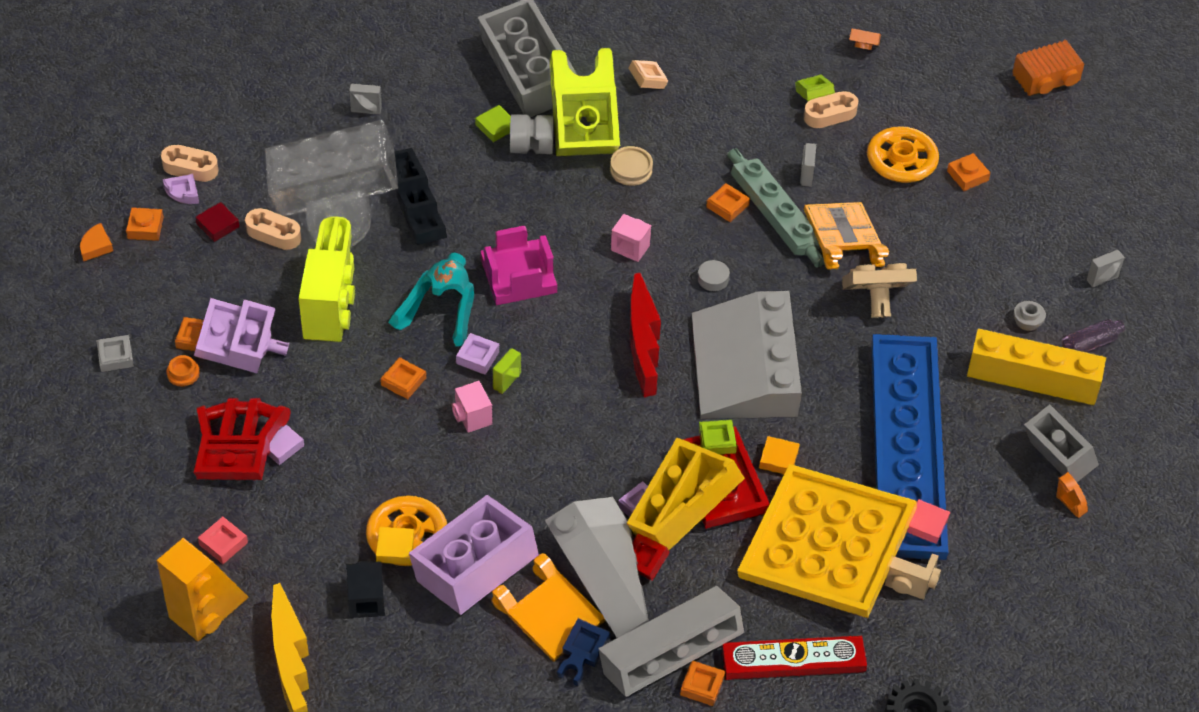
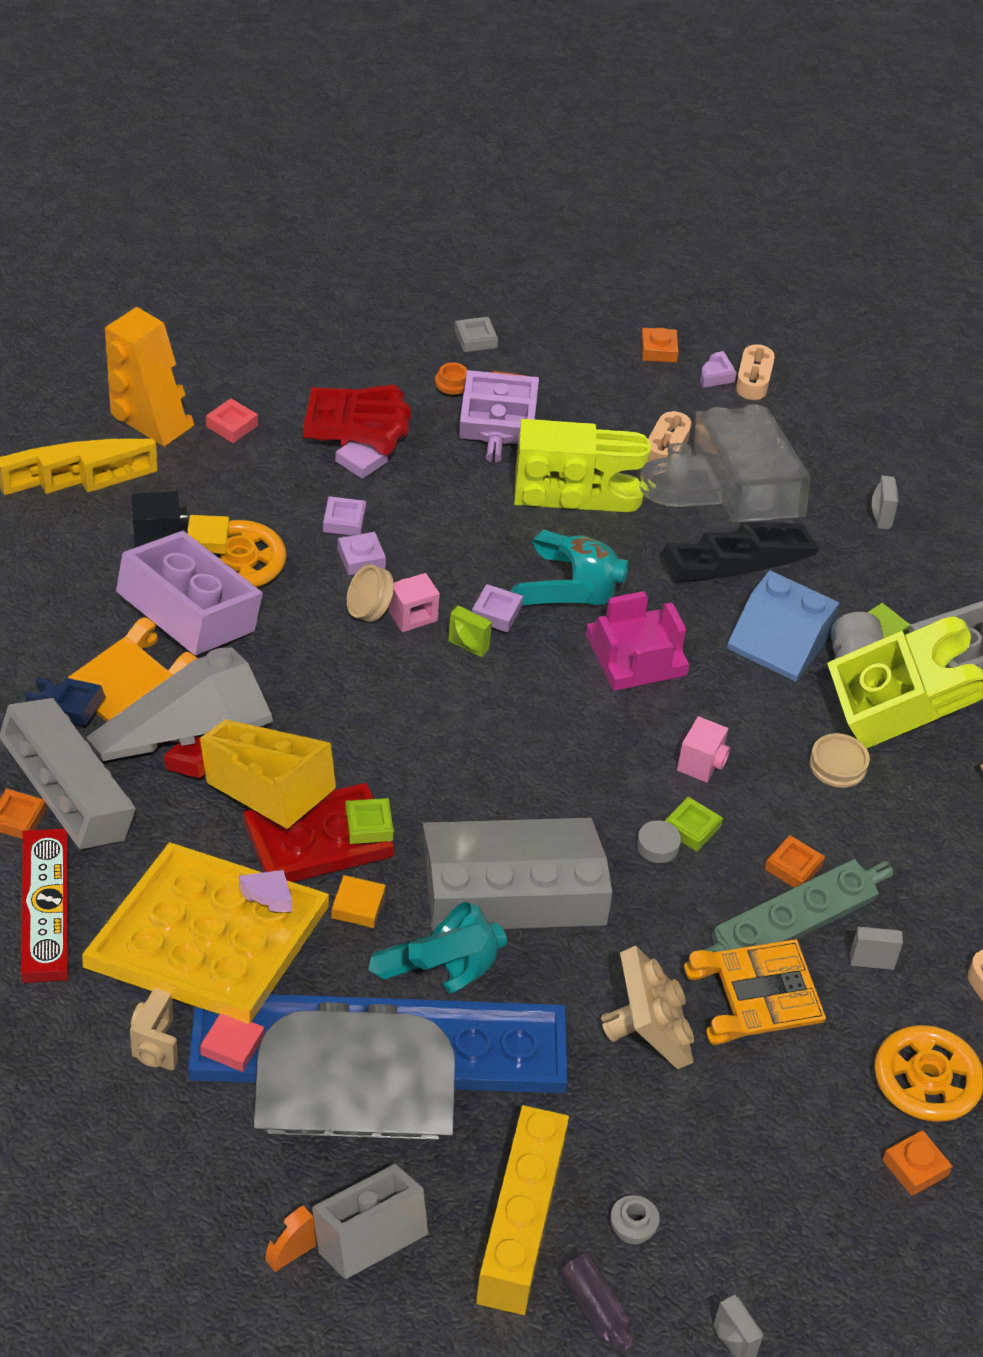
camera: 85 degrees right, 5 degrees down
orange tile [80,223,113,262] -> none
dark red tile [195,202,240,242] -> none
orange tile [381,357,426,400] -> none
red slope [630,273,661,398] -> none
none -> lavender tile [239,870,292,912]
none -> brick [254,1002,455,1140]
none -> lavender tile [323,497,366,535]
none -> lavender plate [338,532,386,575]
none -> tan piece [347,564,394,622]
none -> teal piece [368,902,507,994]
none -> lime tile [665,797,723,852]
none -> medium blue slope [727,570,839,682]

